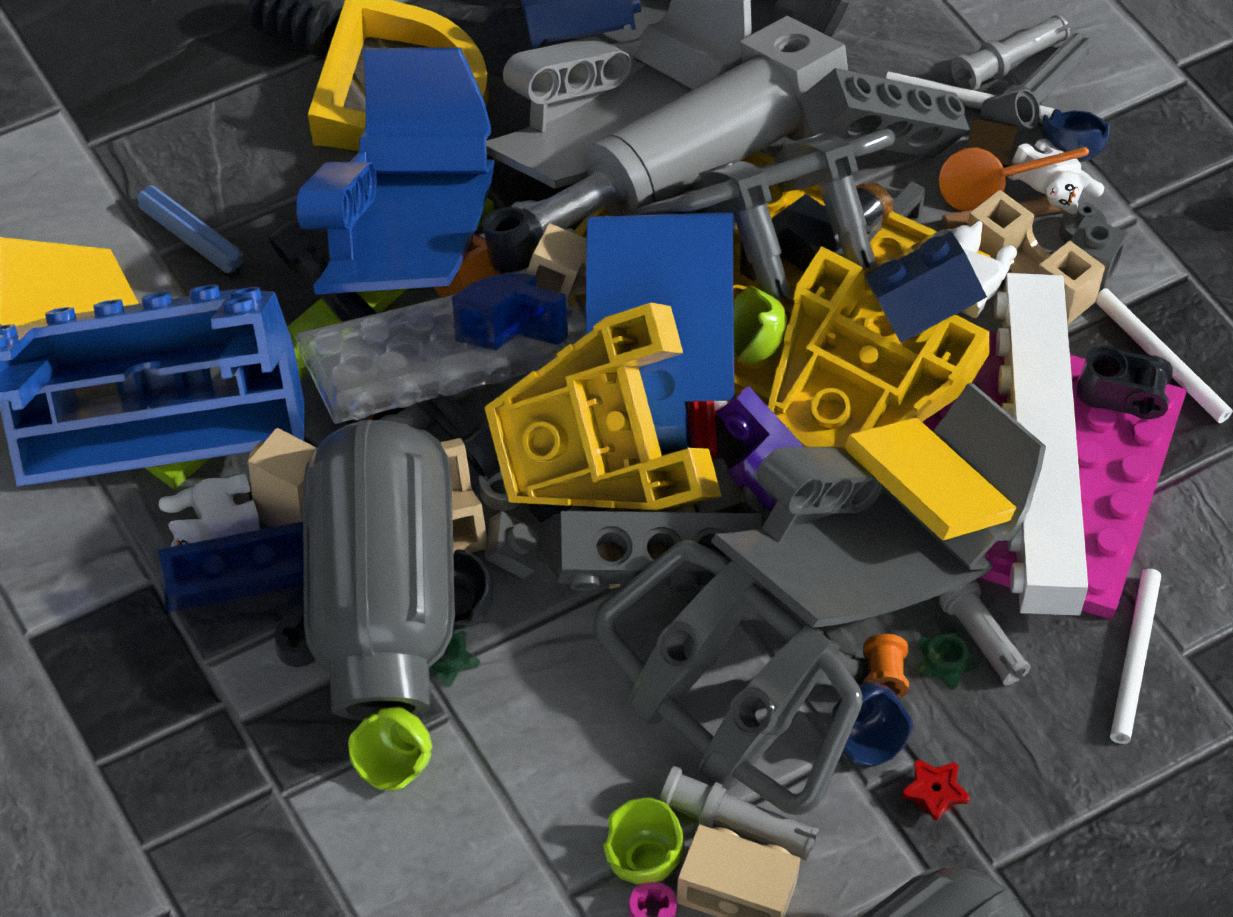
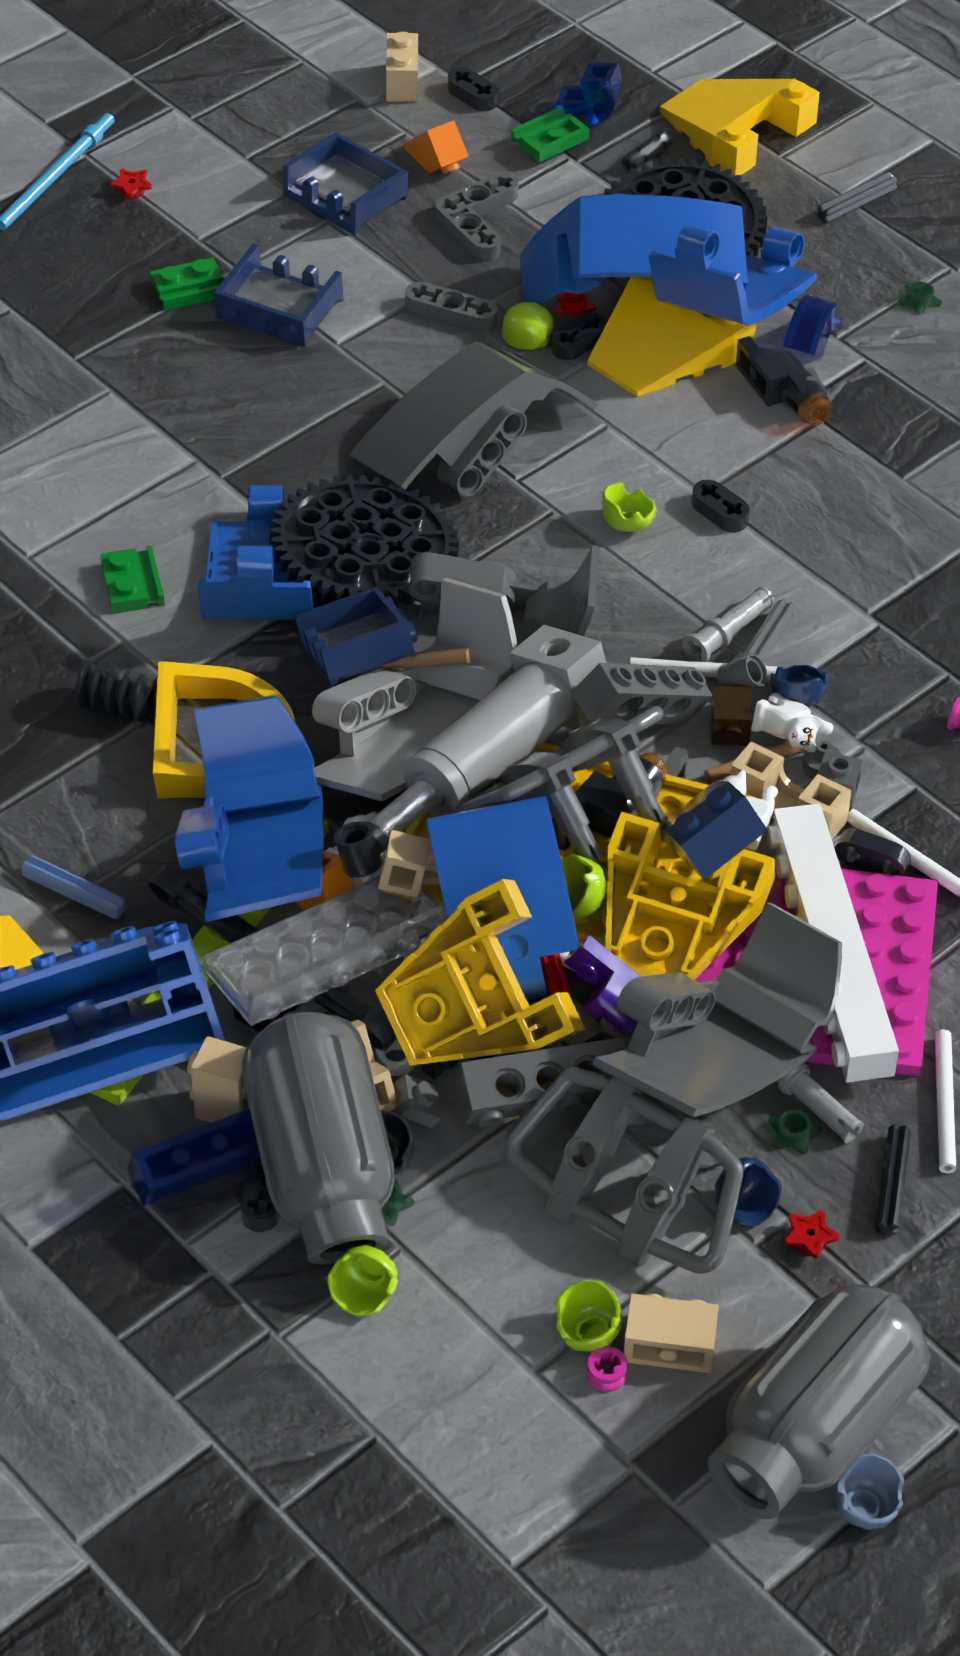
camera: 10 degrees left, 5 degrees down
white animal [158,473,260,560] -> none
clear blue brick [452,274,568,351] -> none
light grey pin [659,766,819,861] -> none
yellow tile [844,417,1016,541] -> none
orange bush [863,634,909,698] -> none
orange piece [939,147,1089,211] -> none
black piece [1076,346,1173,419] -> none
none -> medium nougat bar [371,648,473,670]
none -> black beam [835,828,911,876]
none -> black axle [875,1124,911,1236]

